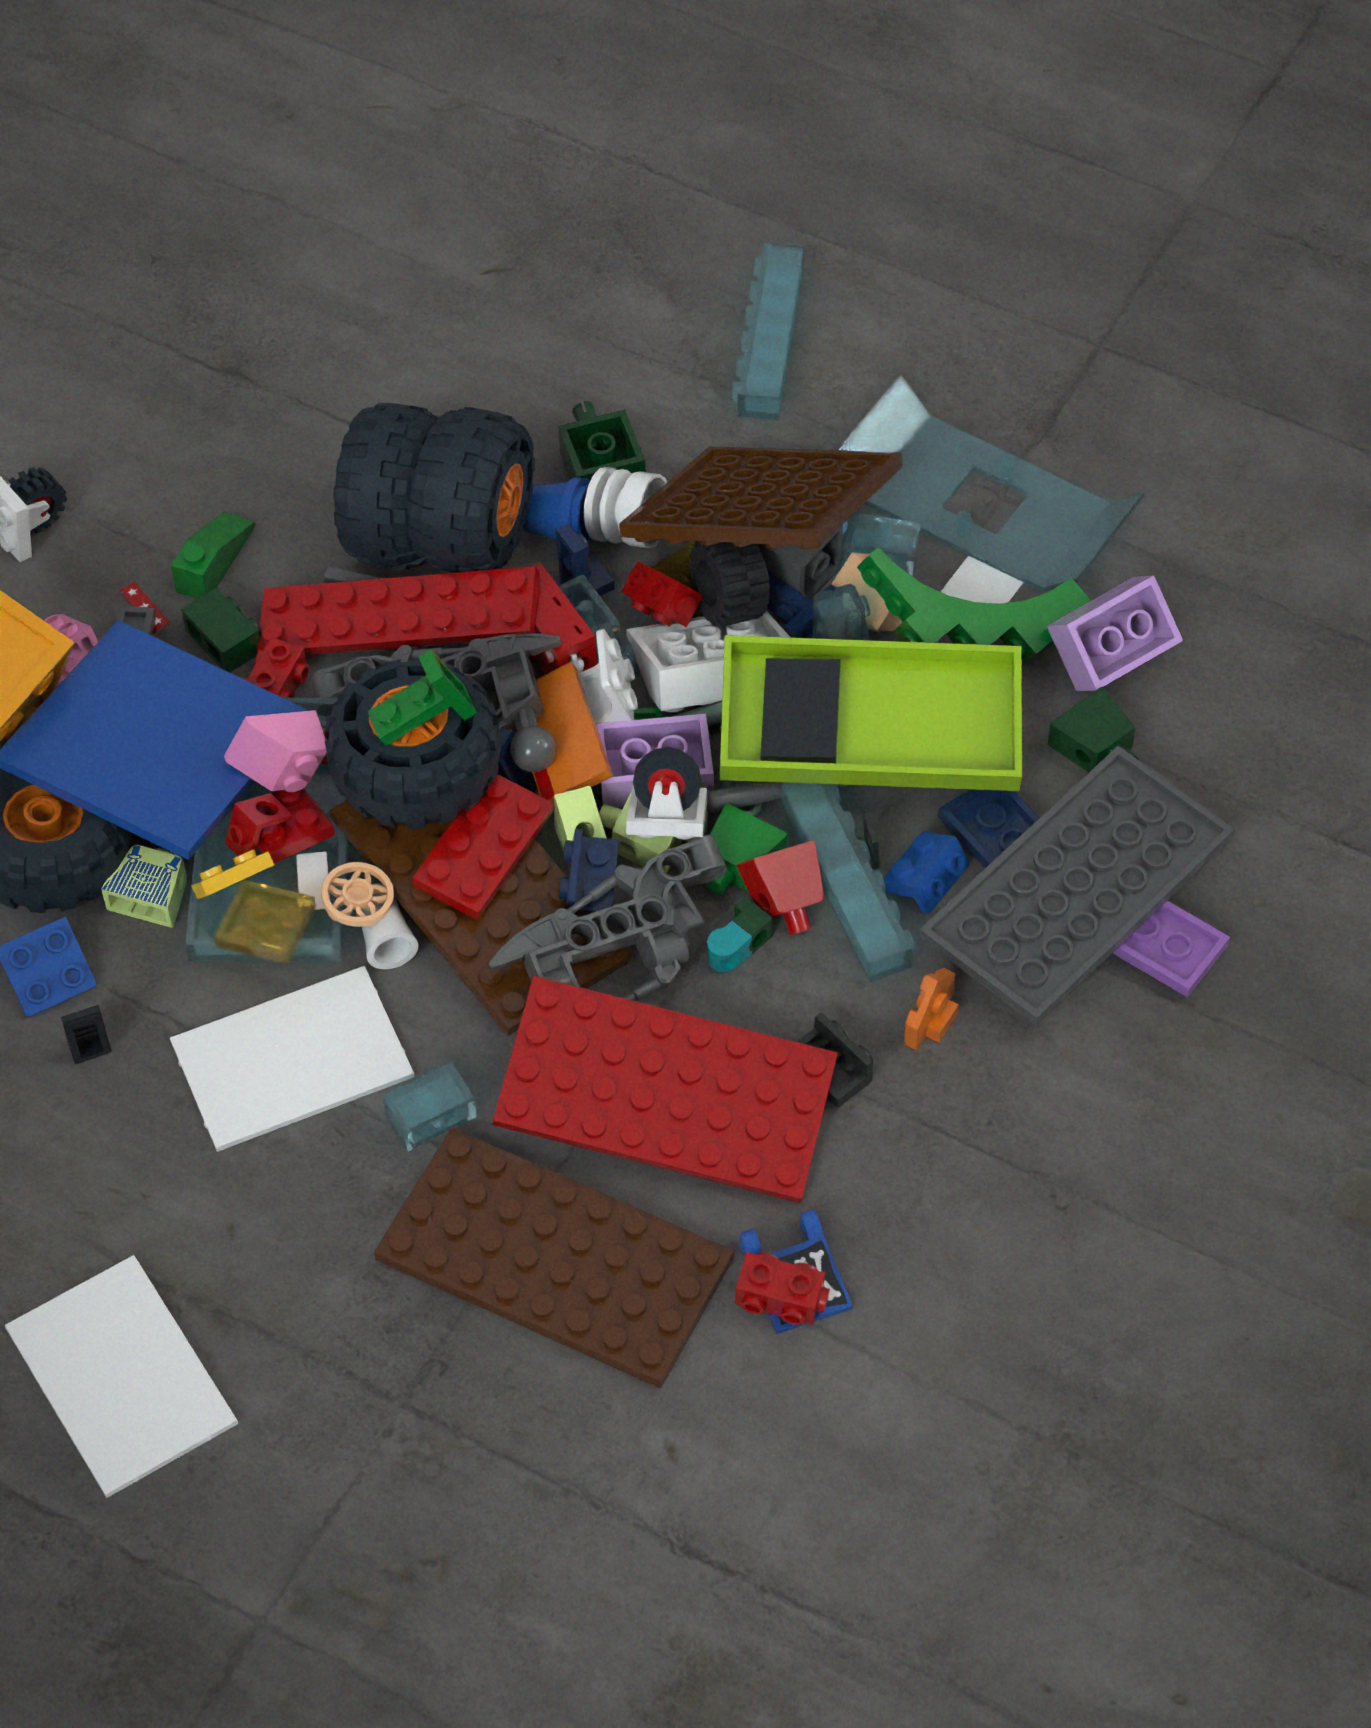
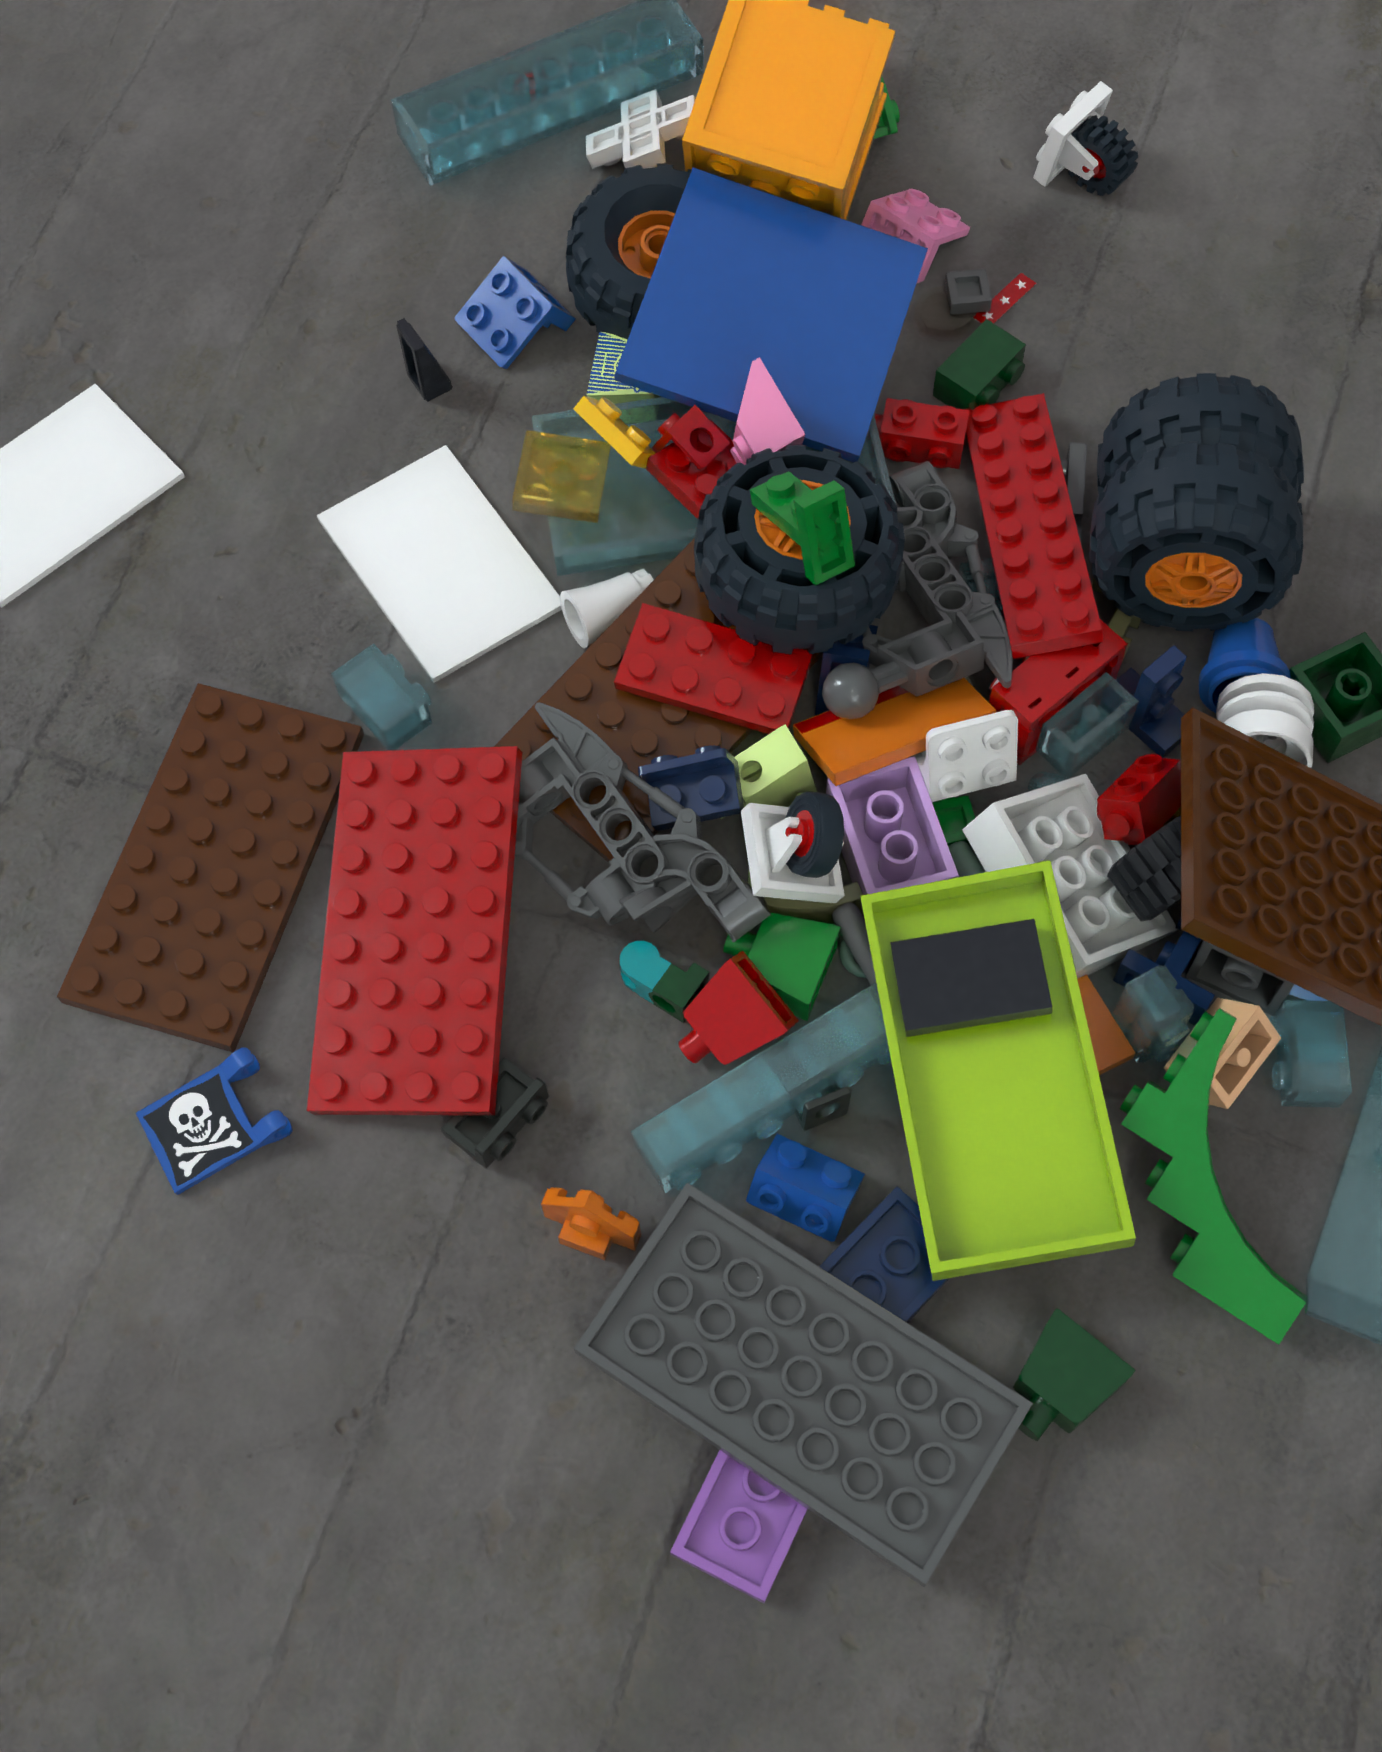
camera: 80 degrees right, 10 degrees up
green slope [170,511,255,599] -> none
white sticker [296,852,330,911] -> none
light nougat wheel [321,862,394,927] -> none
red brick [735,1252,830,1325] -> none
white sticker [941,556,1024,604] -> none
lavender brick [1047,575,1183,691] -> none

